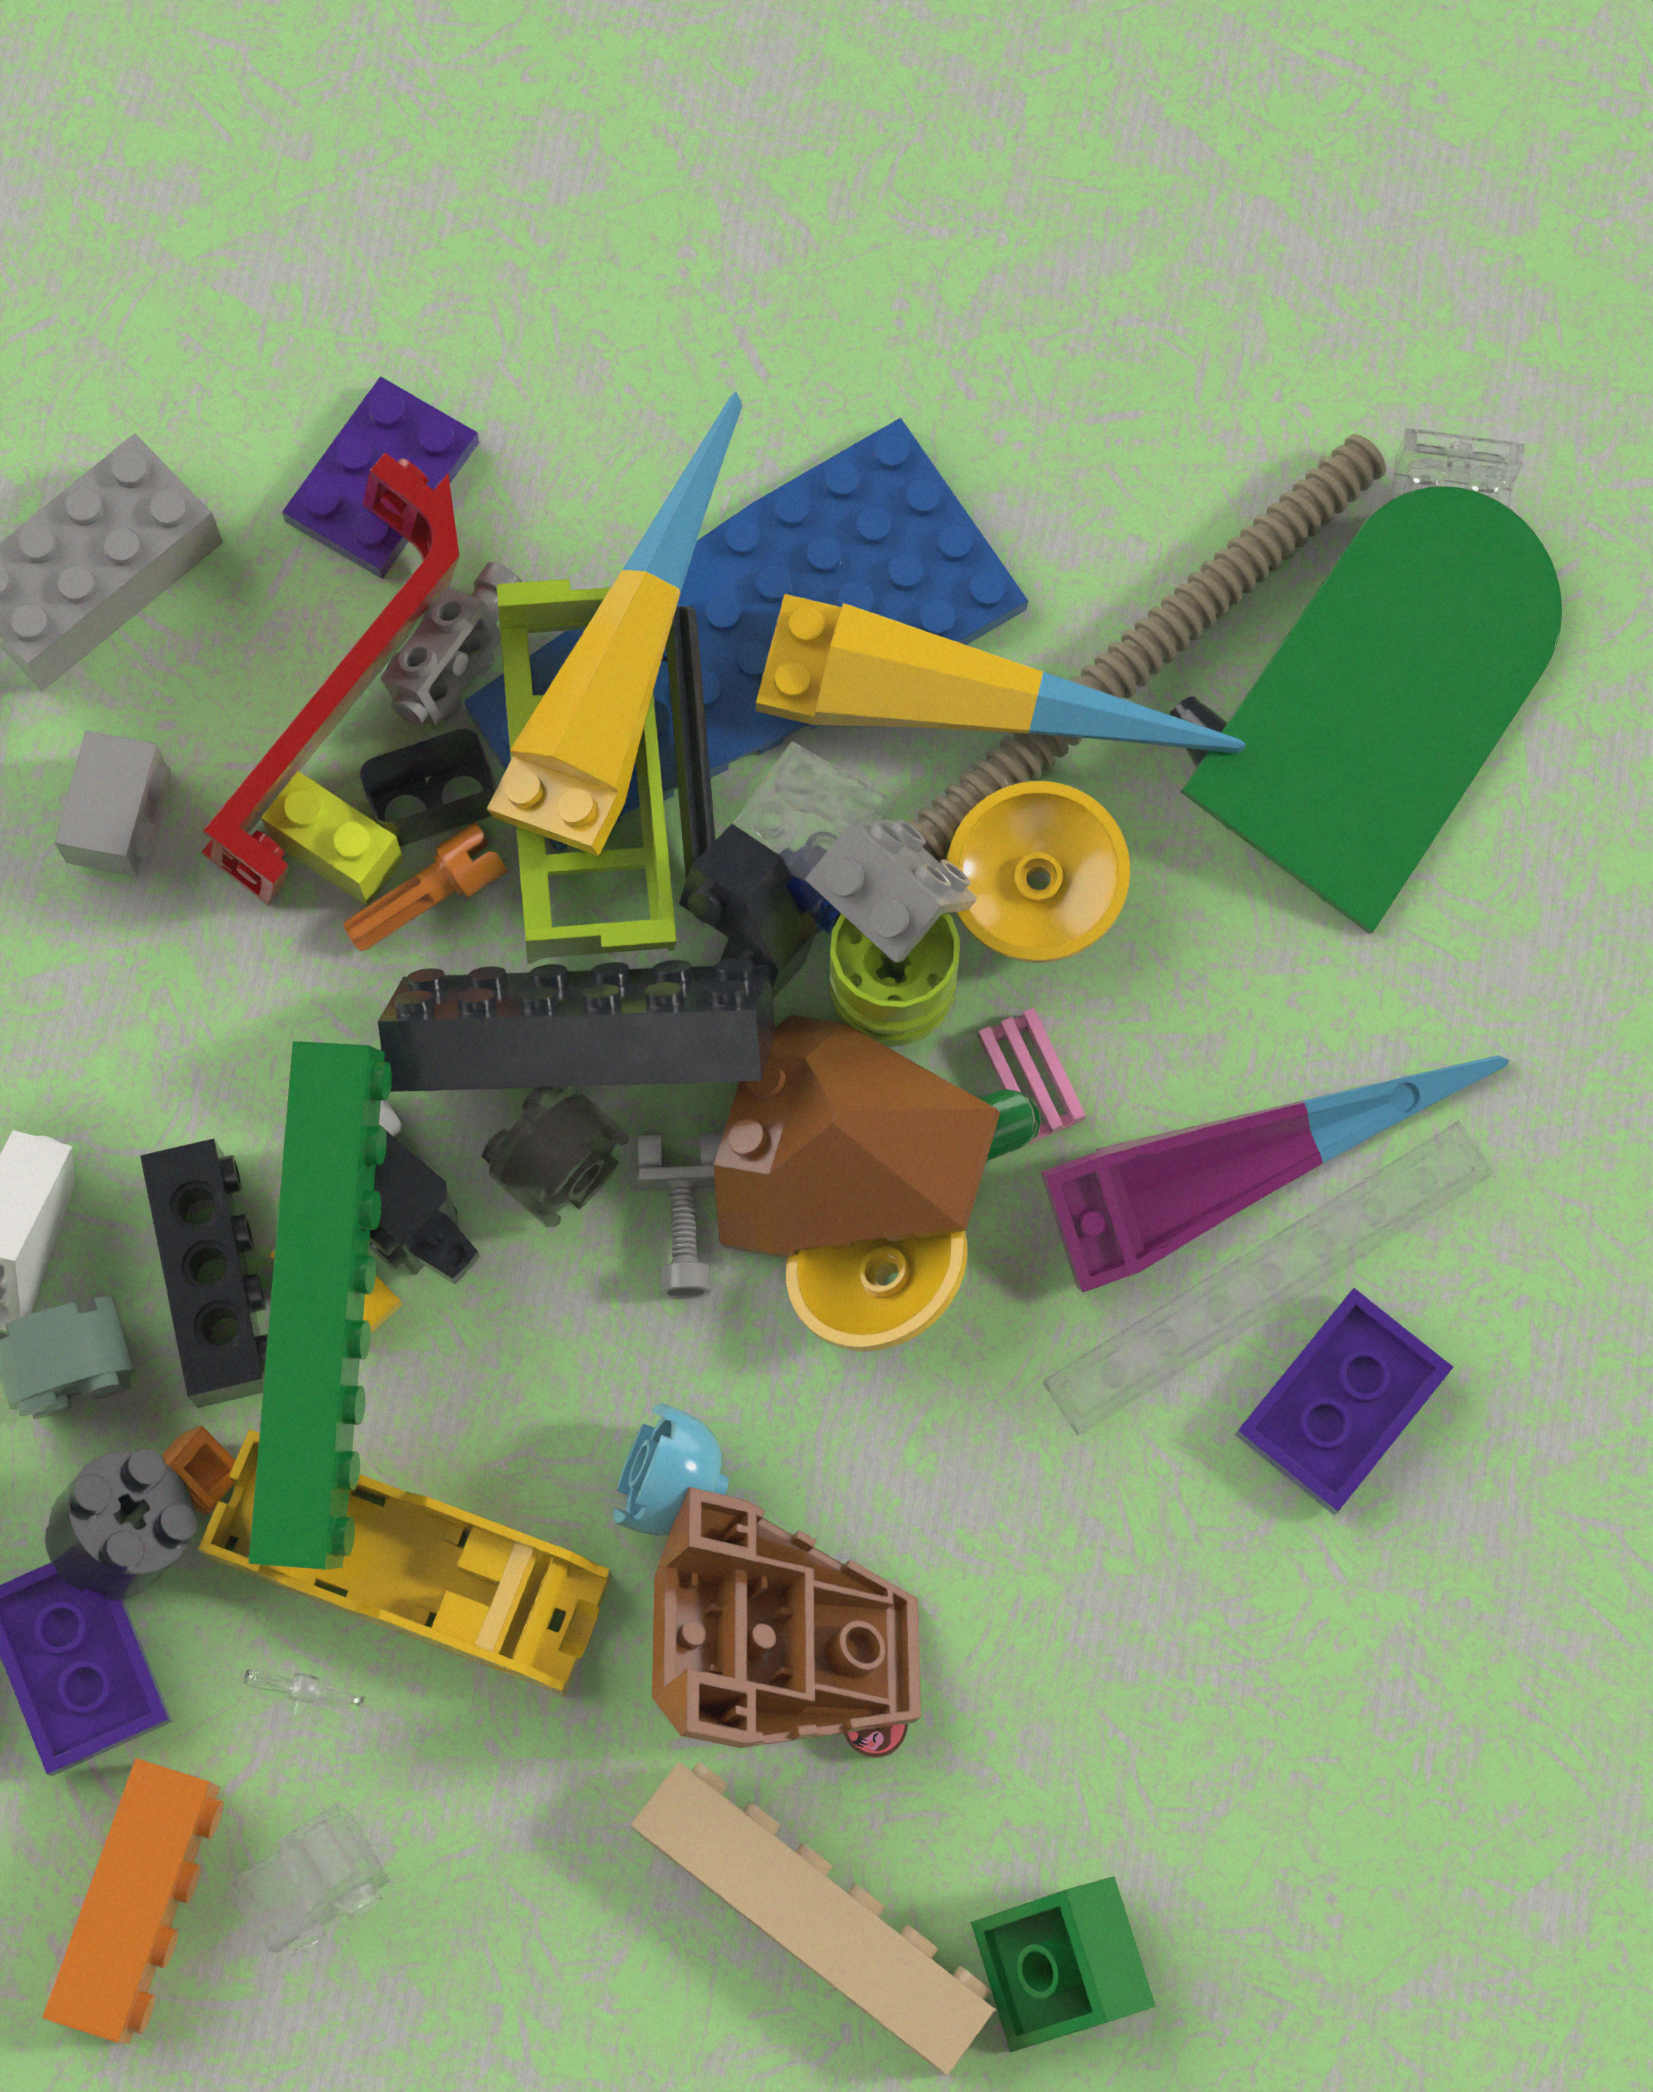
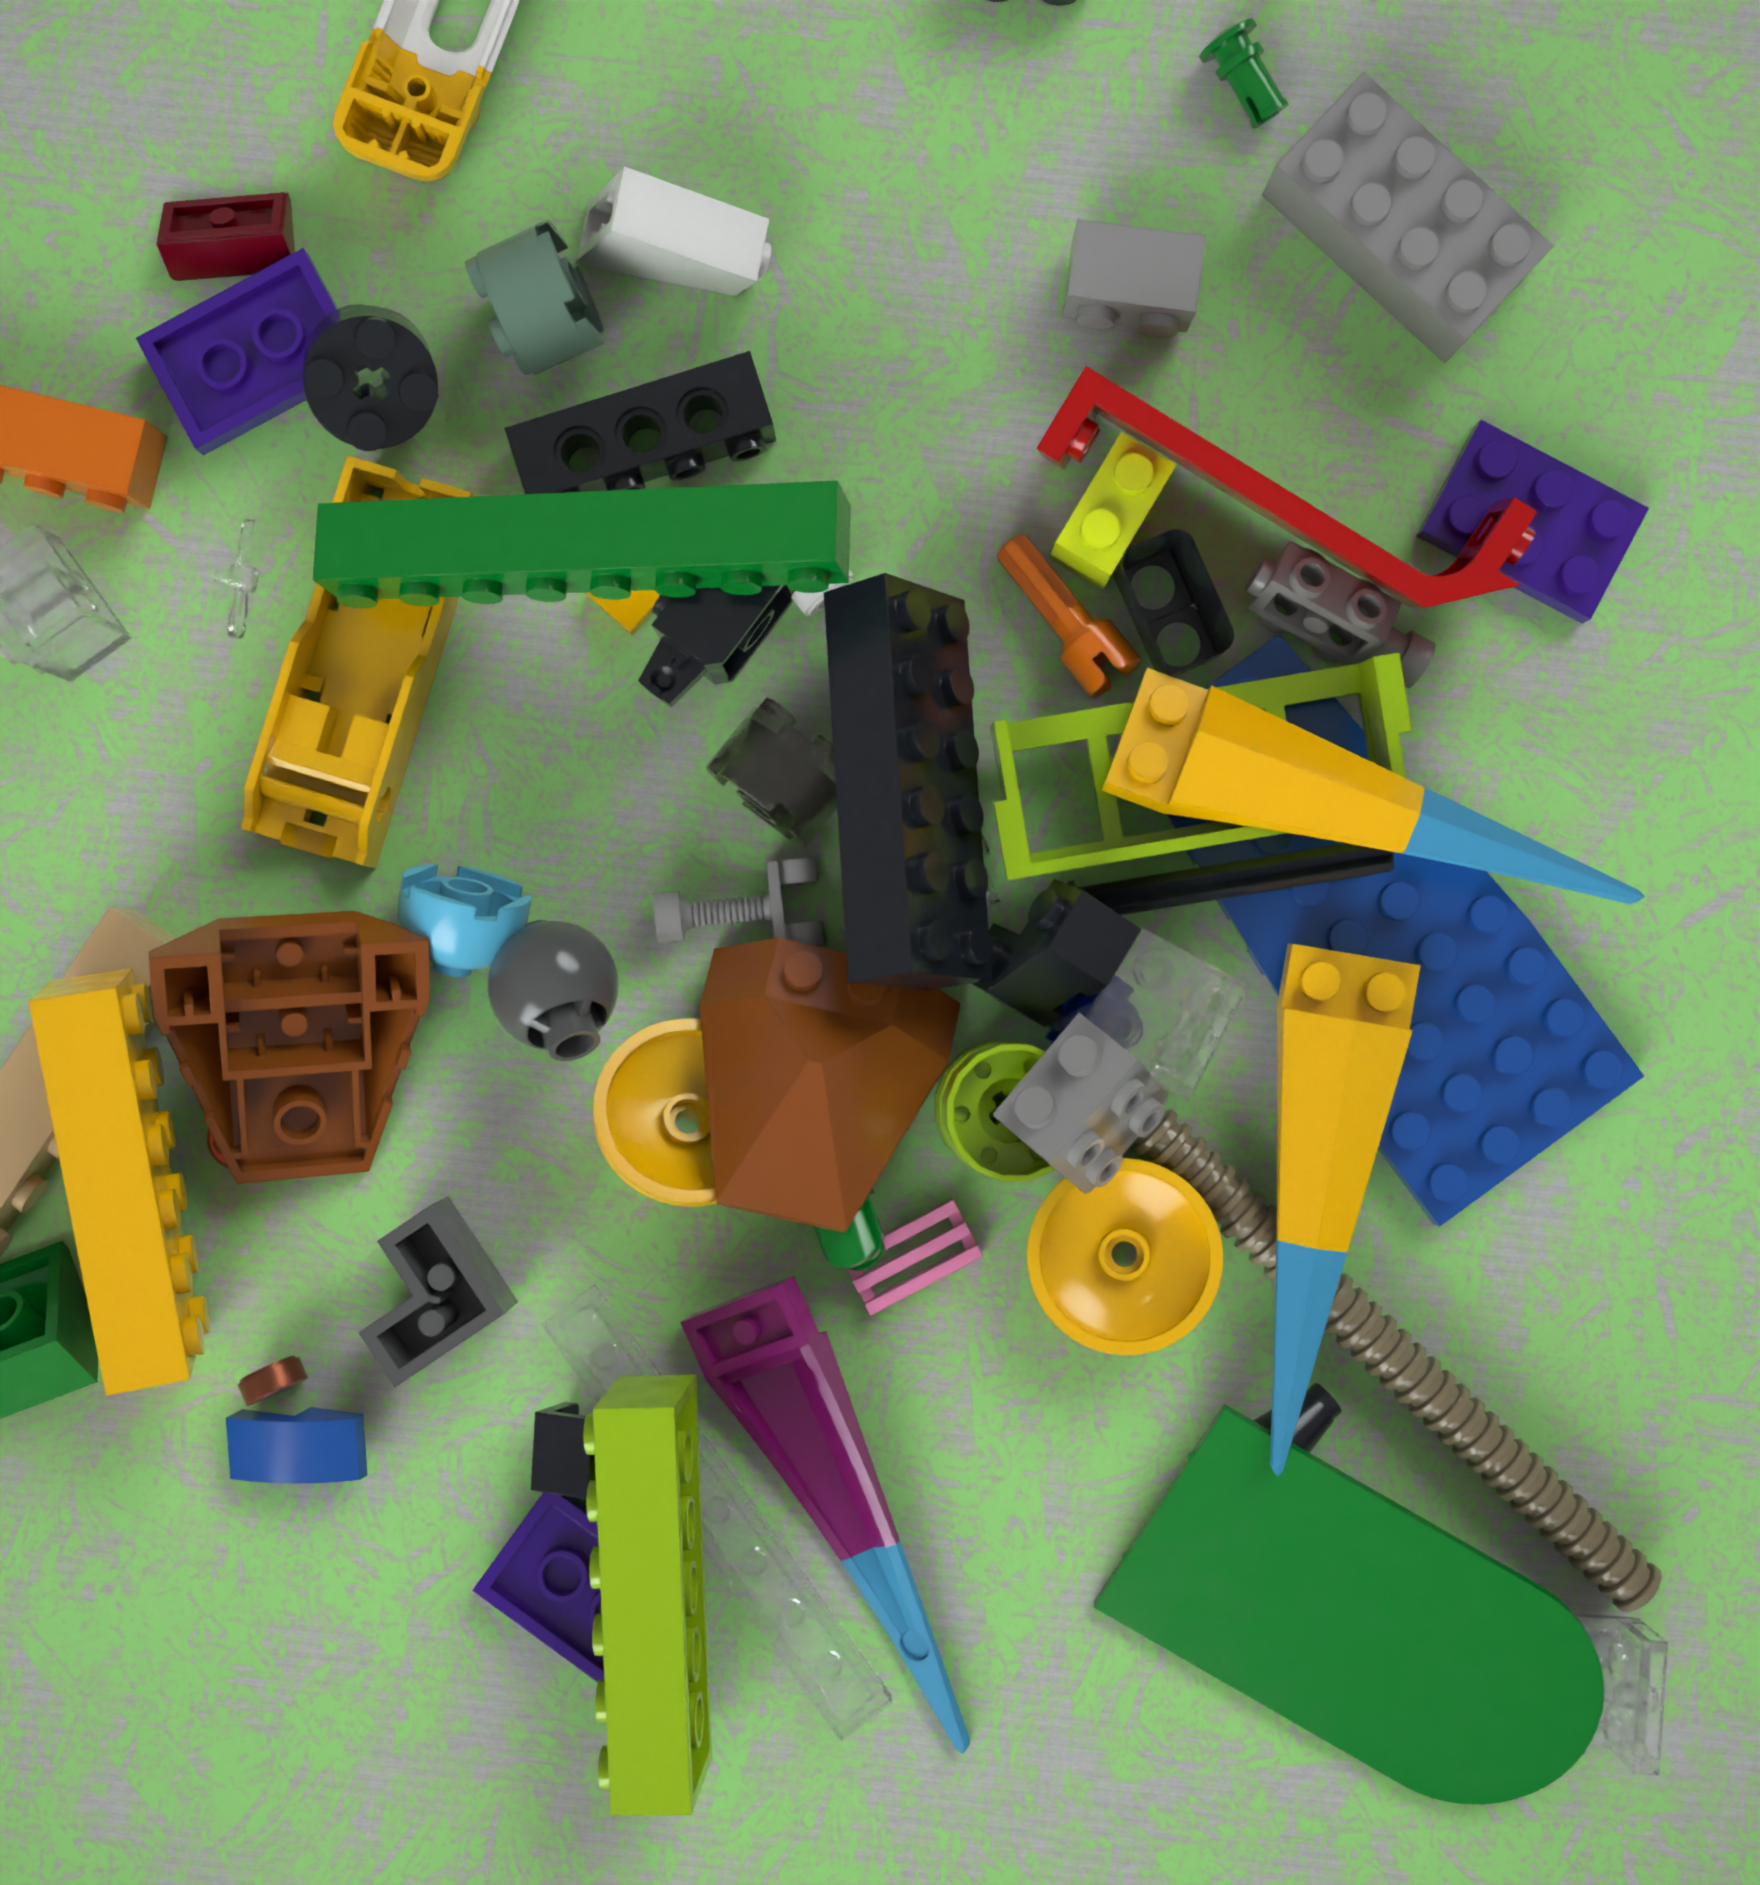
camera: 90 degrees right, 15 degrees up
orange slope [161,1425,236,1516] -> none
none -> yellow brick [28,968,210,1396]
none -> blue slope [226,1407,368,1484]
none -> copper tile [238,1355,308,1406]
none -> dark grey brick [359,1197,518,1387]
none -> dark grey brick [488,920,619,1061]
none -> black panel [531,1402,596,1499]
none -> lime brick [583,1374,712,1816]

